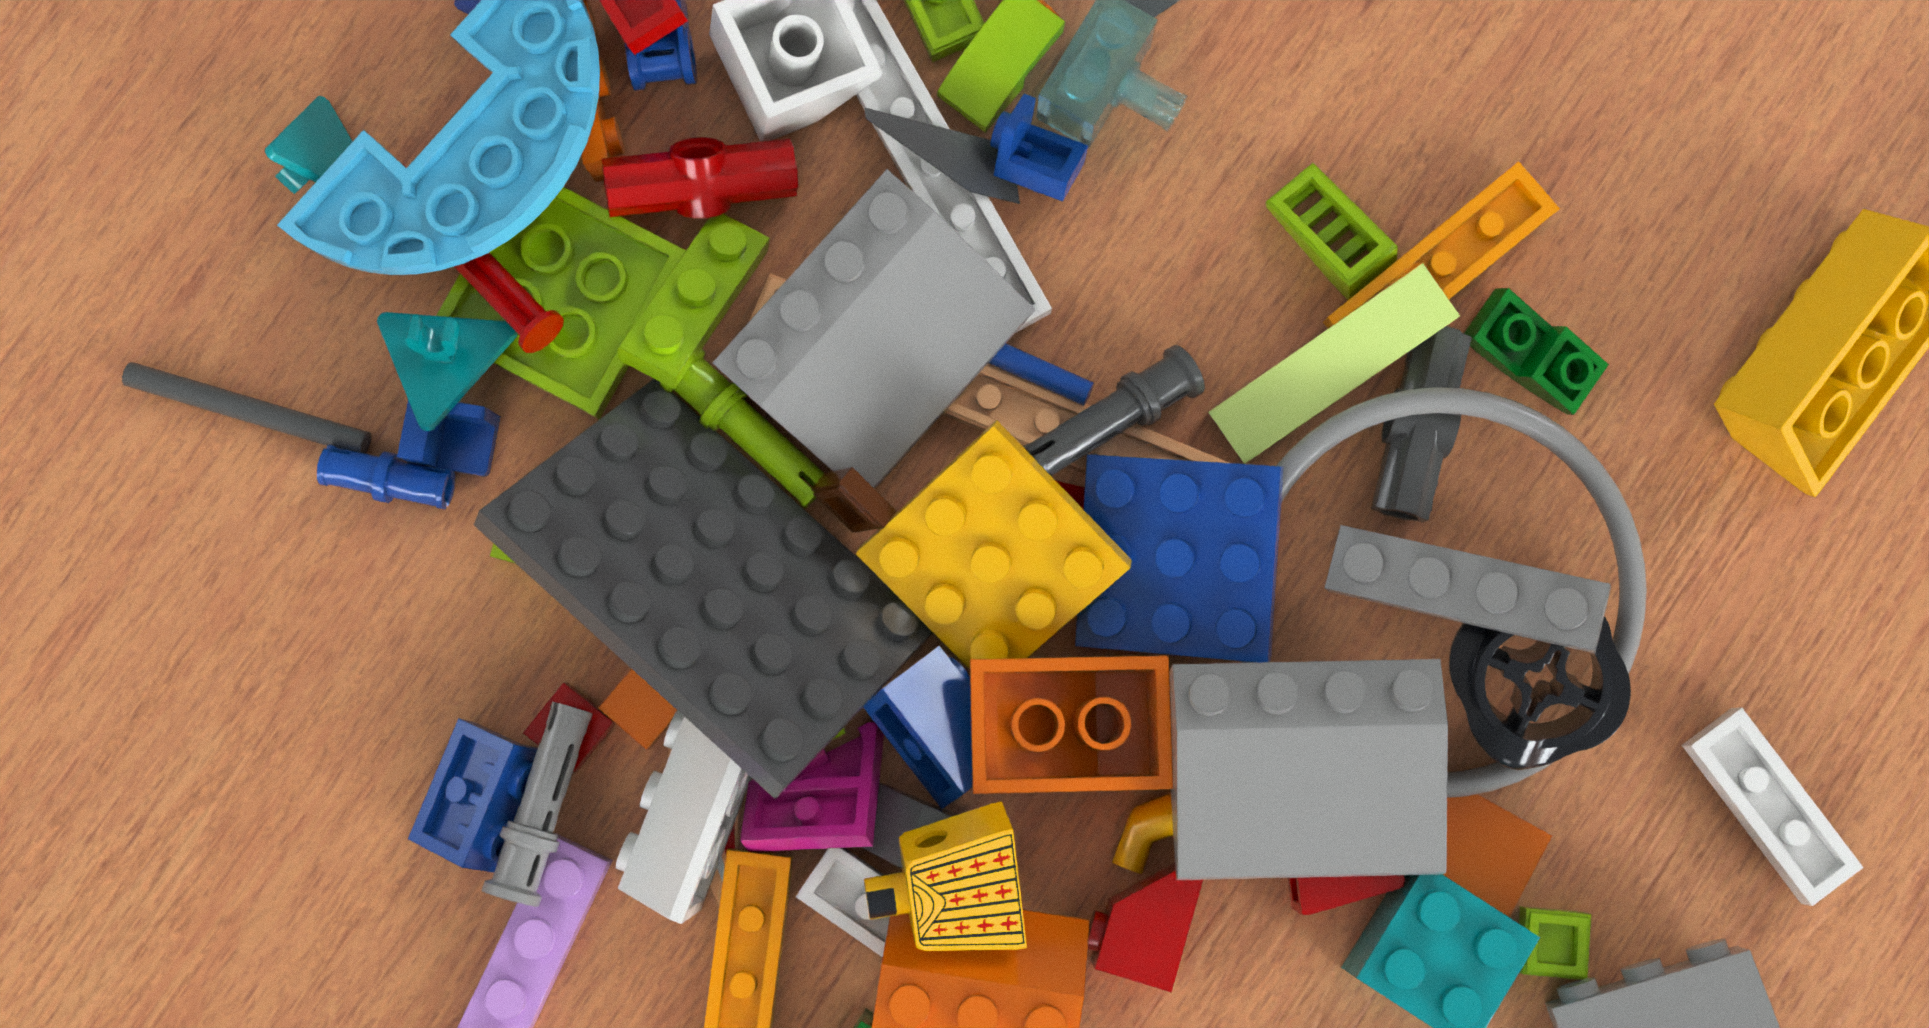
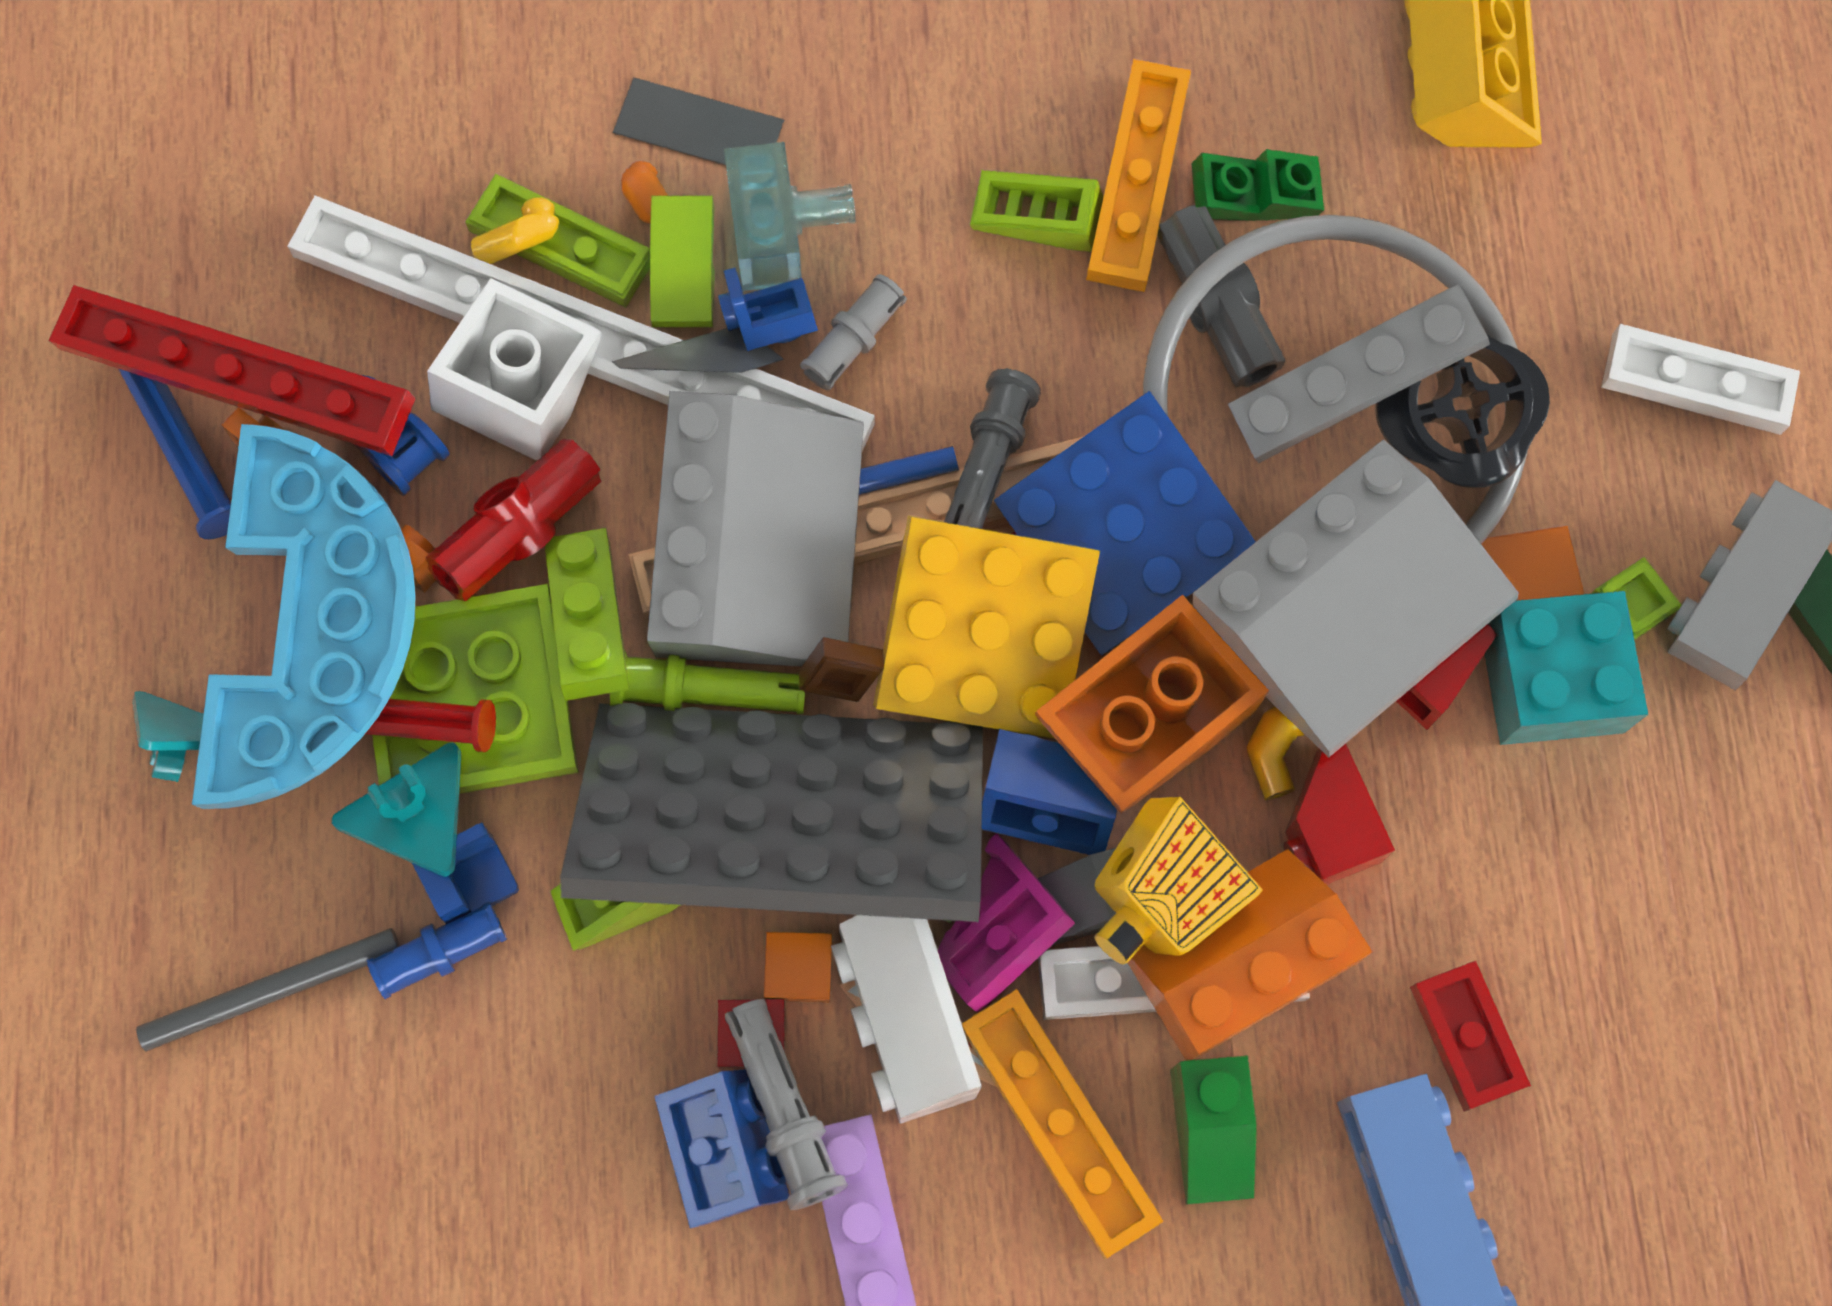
camera: 45 degrees left, 10 degrees down
yellowish green tile [1208,263,1460,464] -> none
none -> light grey pin [800,274,907,391]

